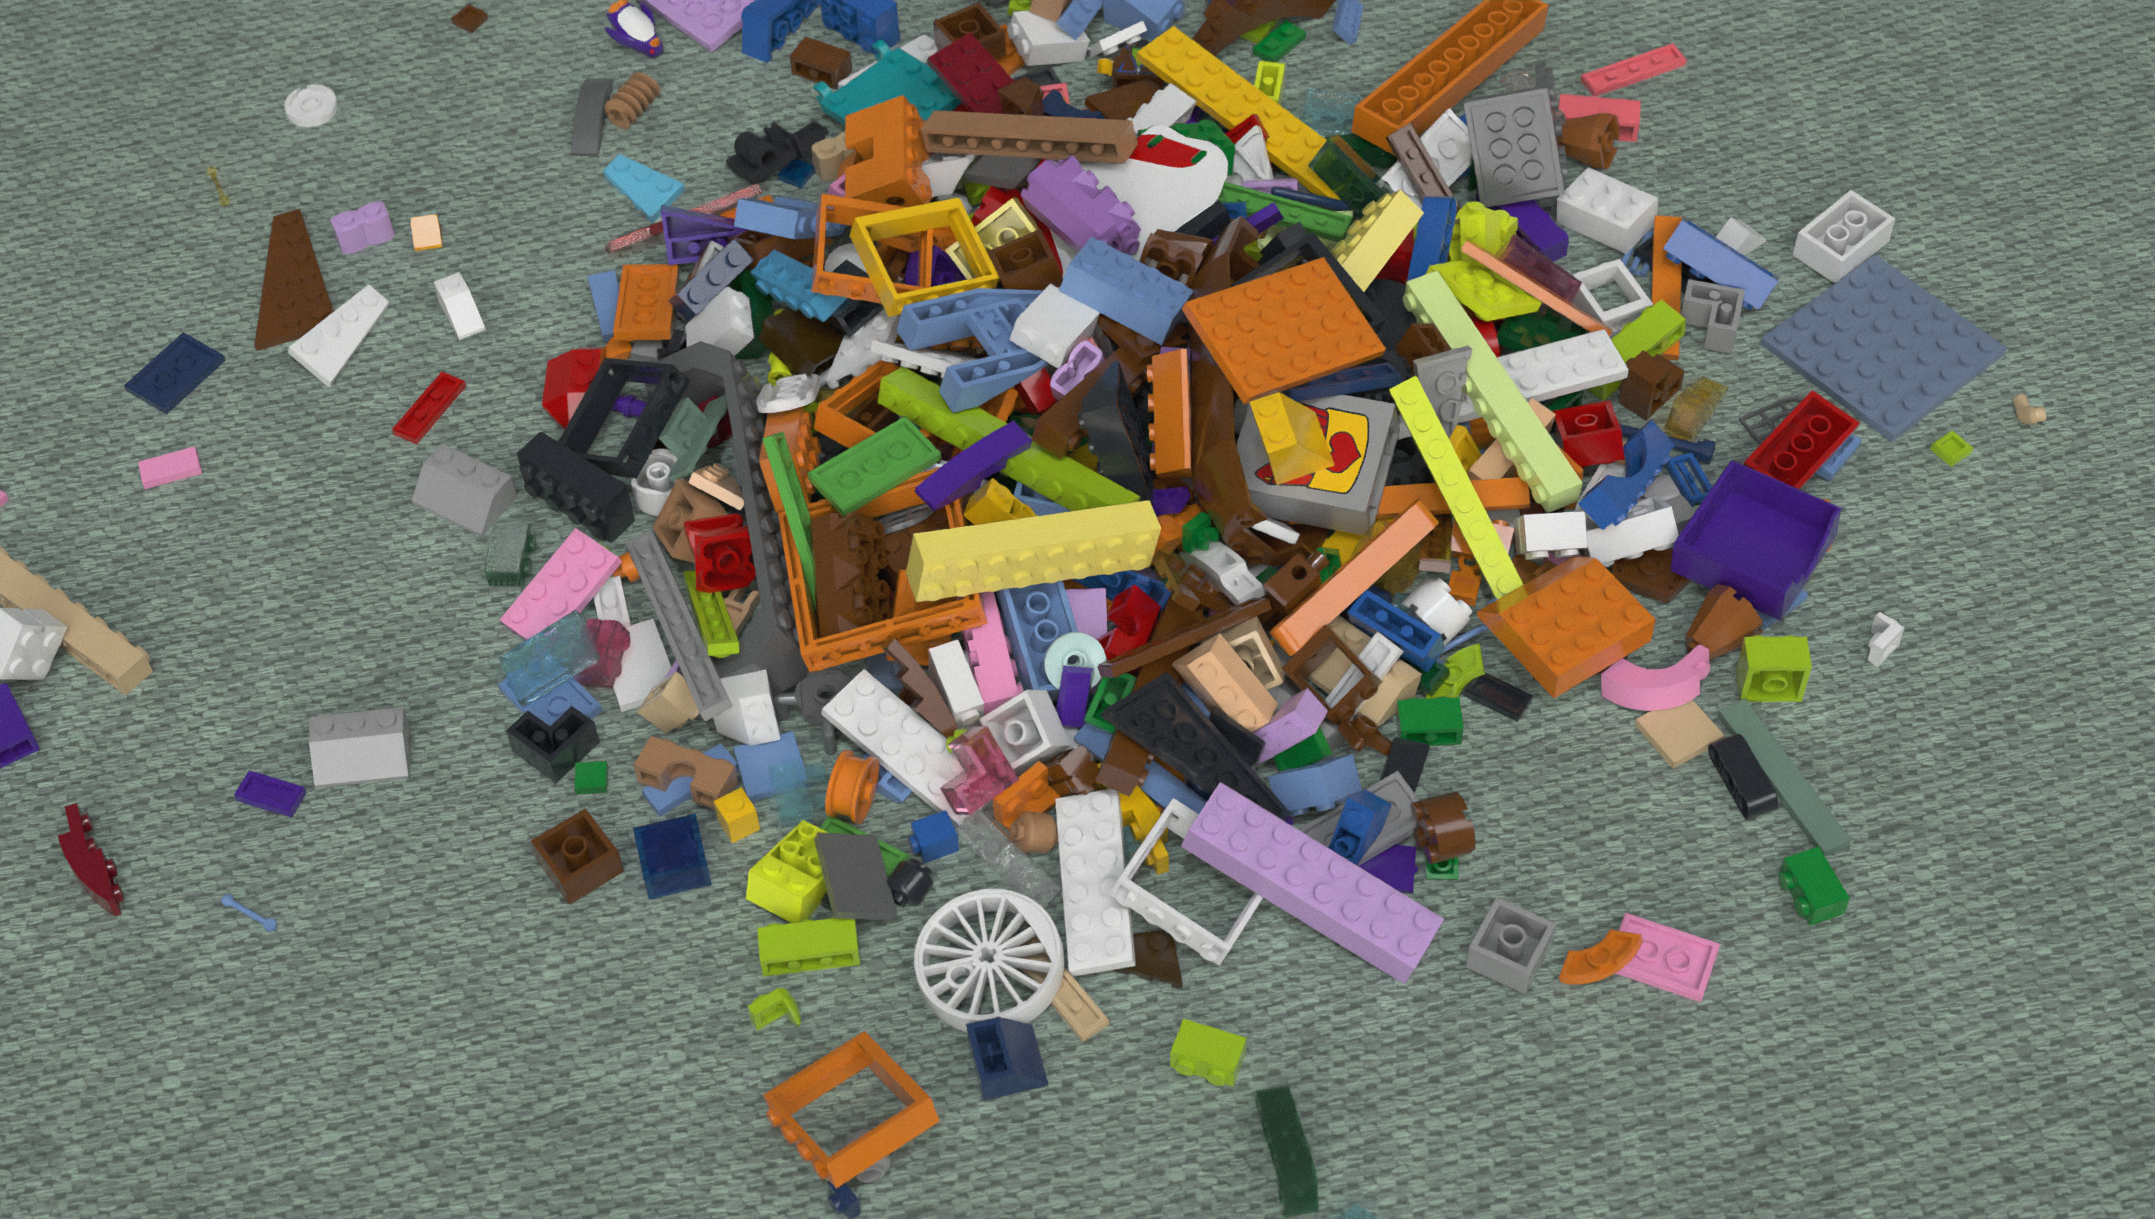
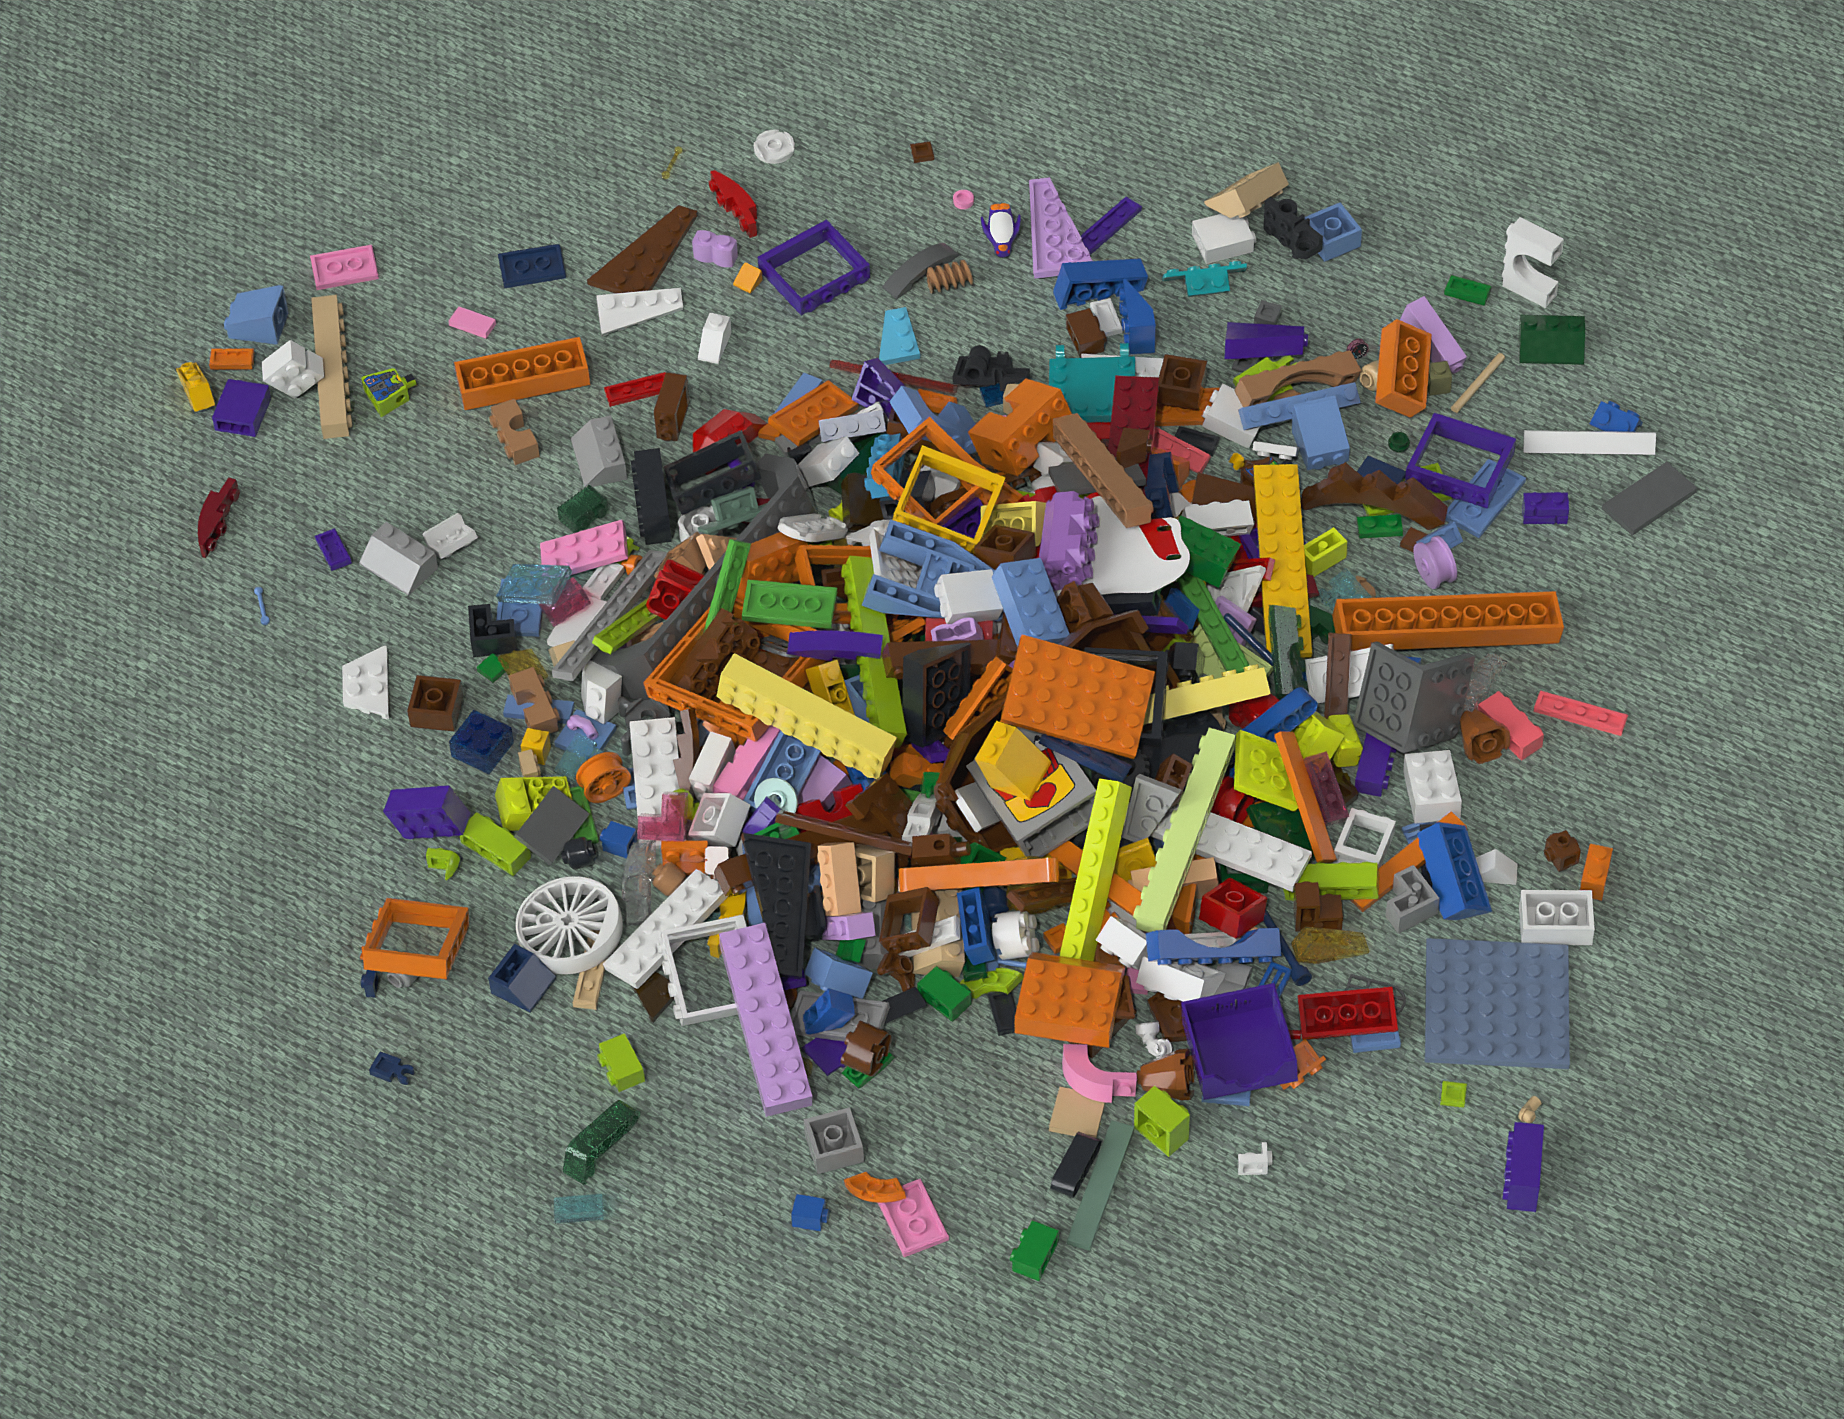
camera: 45 degrees right, 0 degrees up
none -> white wing [342,646,389,719]
none -> torso [361,368,416,417]
none -> dark purple brick [383,785,471,839]
none -> white bracket [423,513,478,559]
none -> orange brick [454,337,590,410]
none -> medium nougat arch [489,399,540,465]
none -> clear yellow piece [498,649,548,679]
none -> tan piece [518,749,541,777]
none -> lavender arm [566,715,598,740]
none -> reddish brown window [654,372,690,441]
none -> red slope [708,170,757,238]
none -> dark purple window [757,219,870,316]
none -> blue brick [791,1194,829,1231]
none -> bright pink tile [953,190,974,209]
none -> white tile [1090,298,1123,337]
none -> white arm [1135,1022,1173,1058]
none -> reddish brown tile [1400,527,1428,553]
none -> lavender wheel [1414,536,1457,589]
none -> dark purple brick [1502,1122,1544,1212]
none -> reddish brown brick [1544,830,1581,872]
none -> orange brick [1580,844,1613,901]

